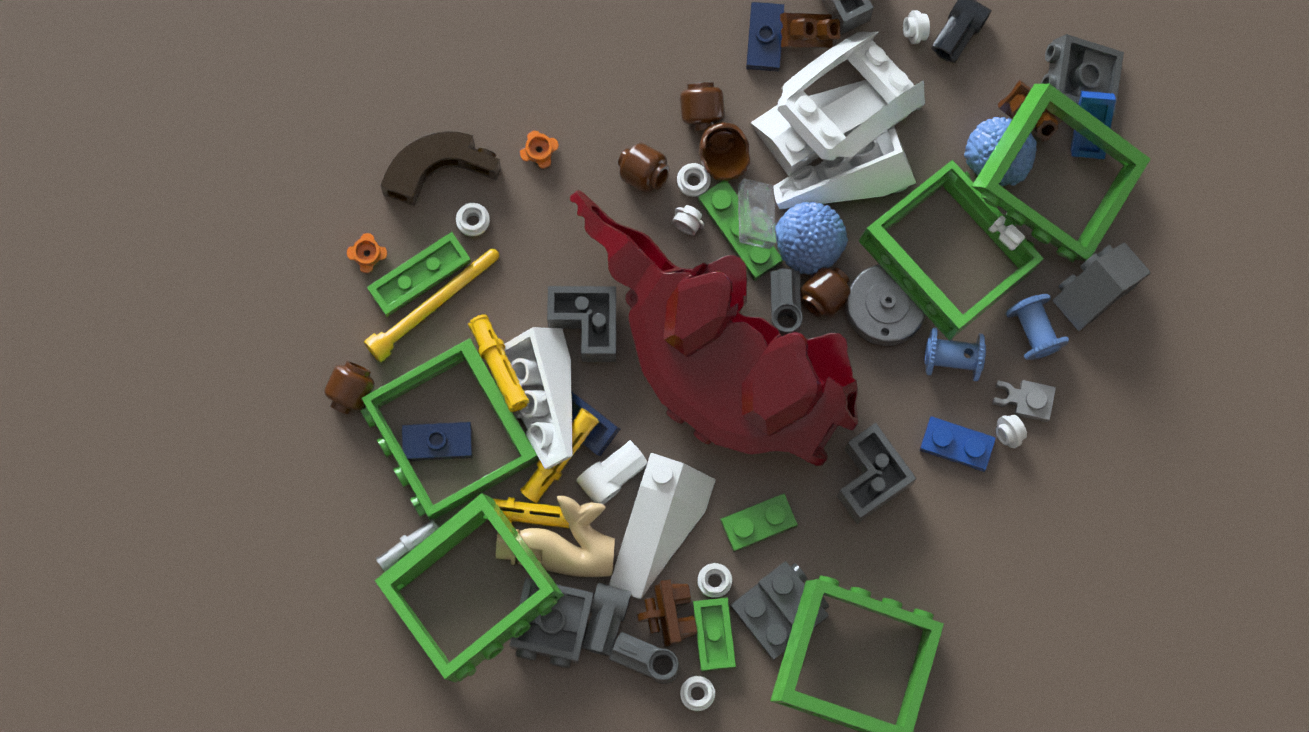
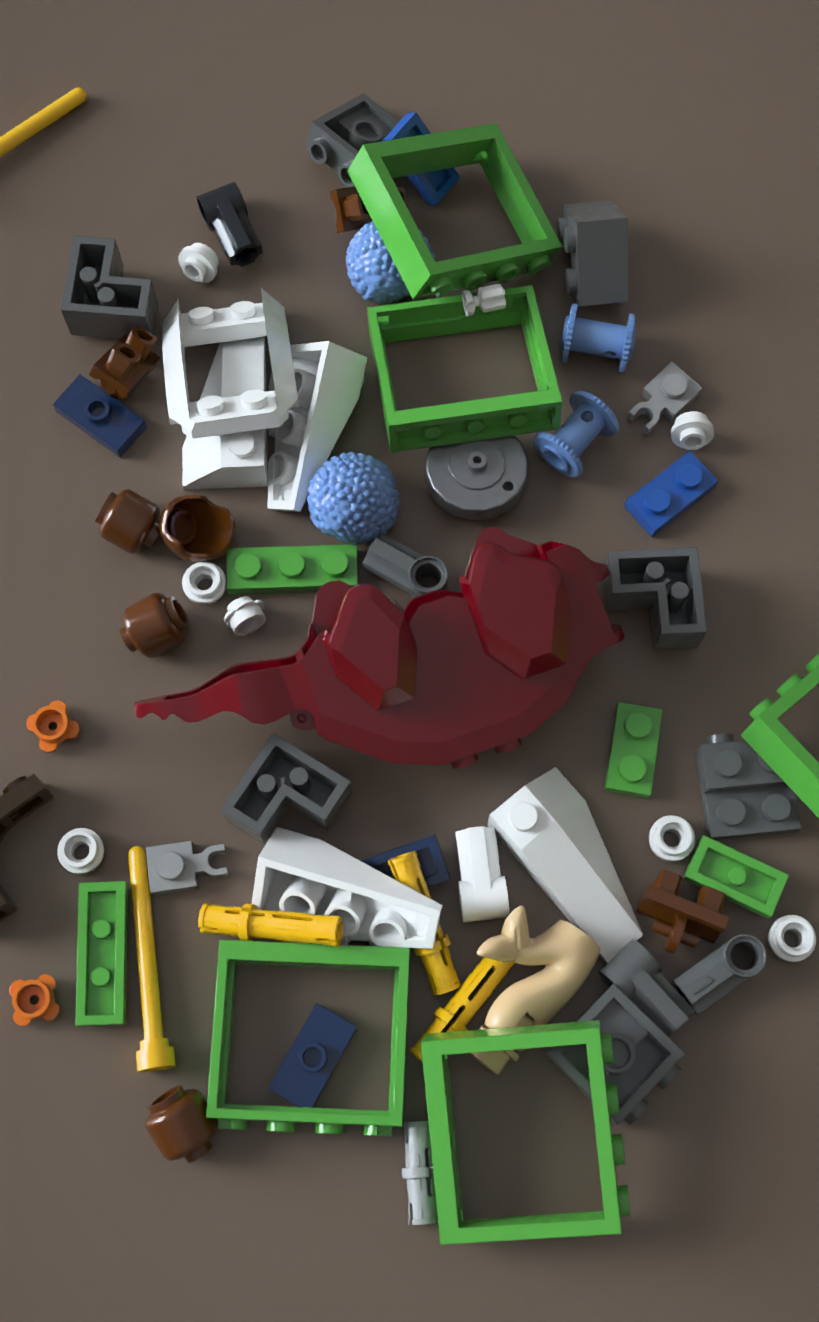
camera: 55 degrees left, 5 degrees down
clear plate [738,178,776,249] -> none
reddish brown head [801,267,851,318] -> none
none -> light grey plate [146,841,229,895]

